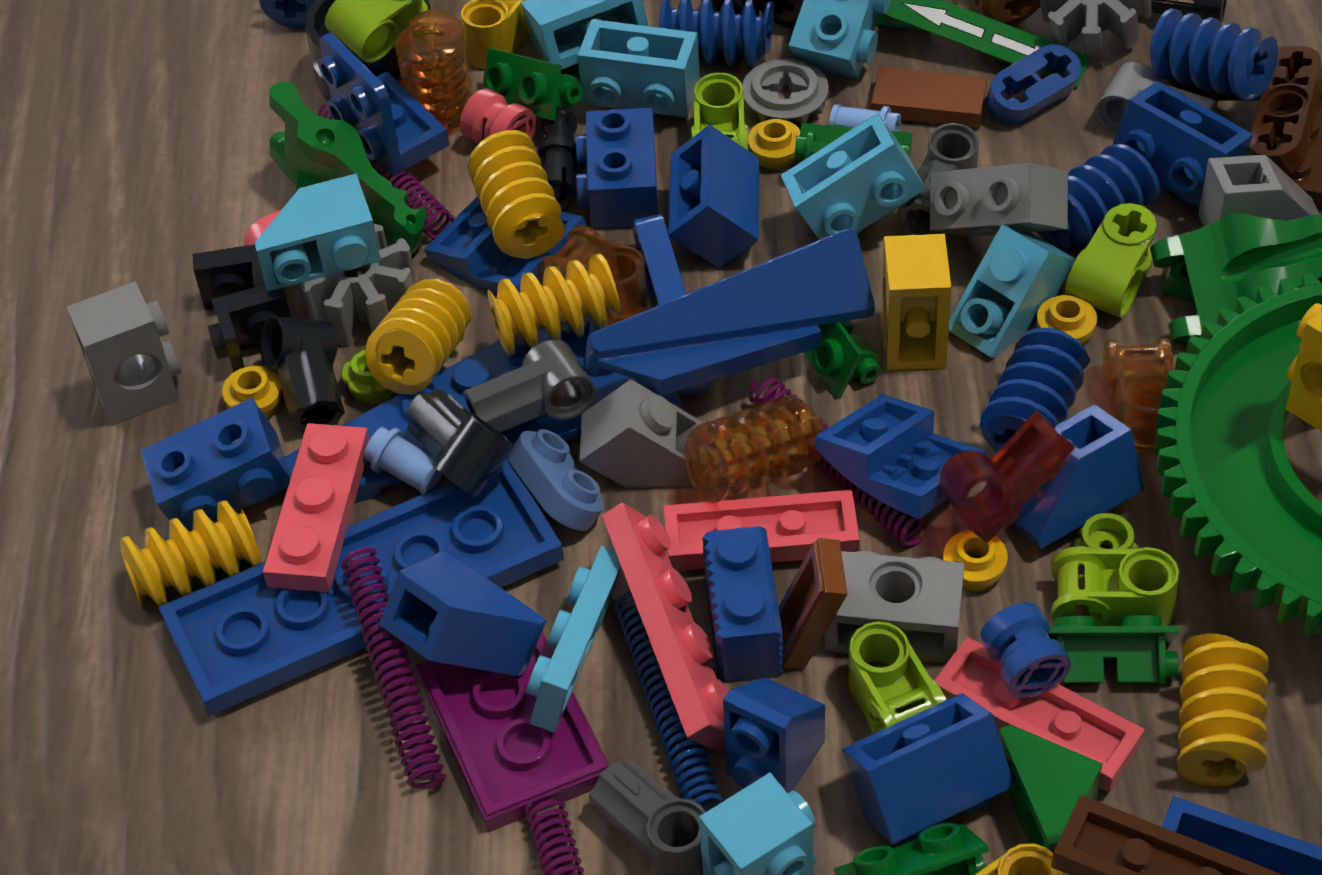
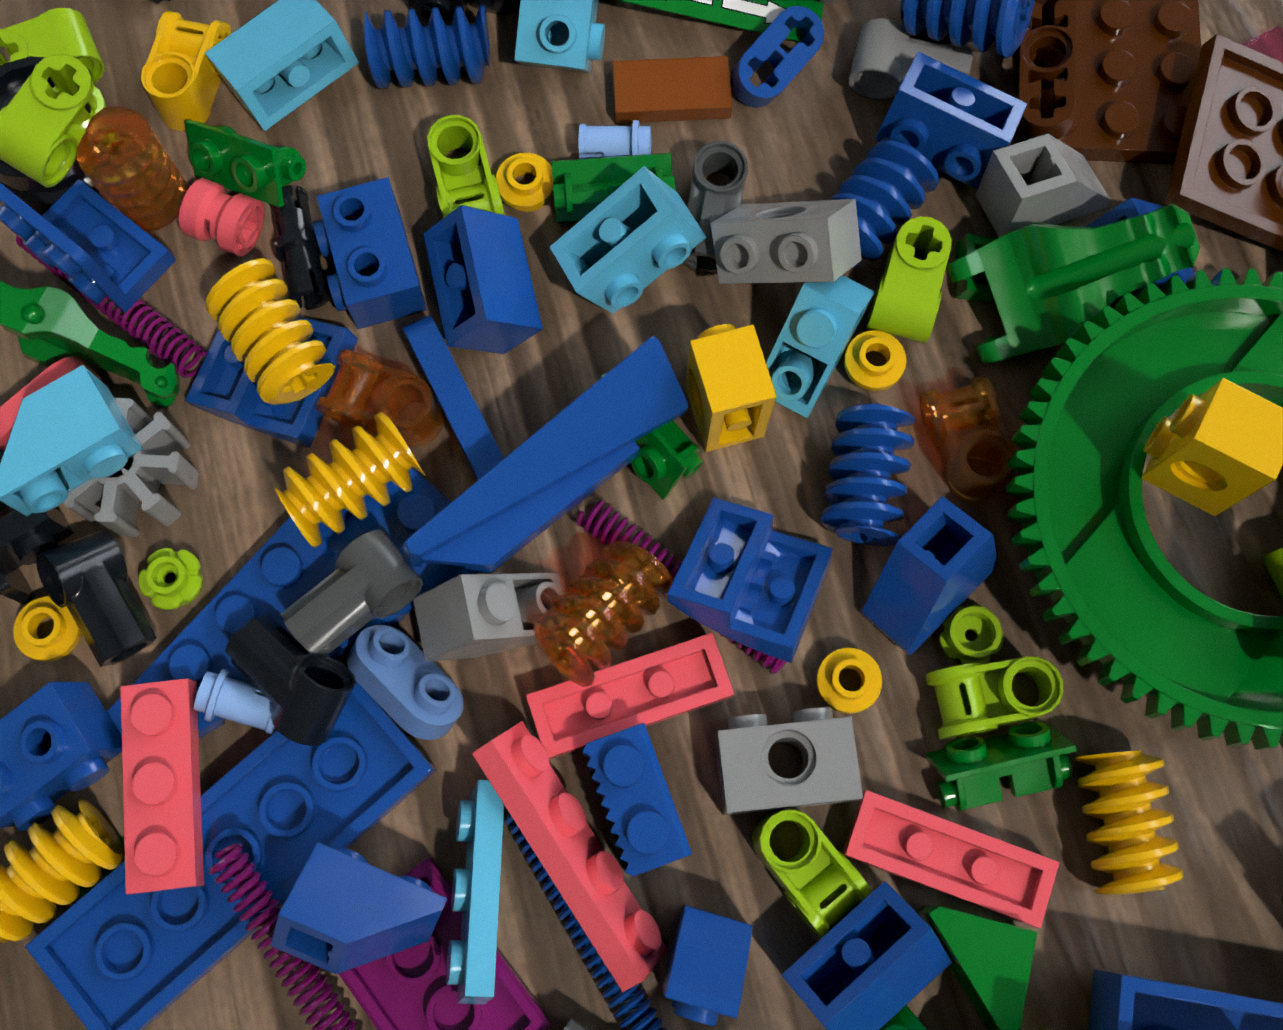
camera: 20 degrees left, 25 degrees up
yellow piece [365,279,472,395] -> none
medium azure brick [578,19,700,118] -> none
light grey gear [742,59,829,123] -> none
dark orange tile [778,538,848,670] -> none
clear red plate [940,410,1075,544] -> none
blue wheel [980,602,1071,698] -> none

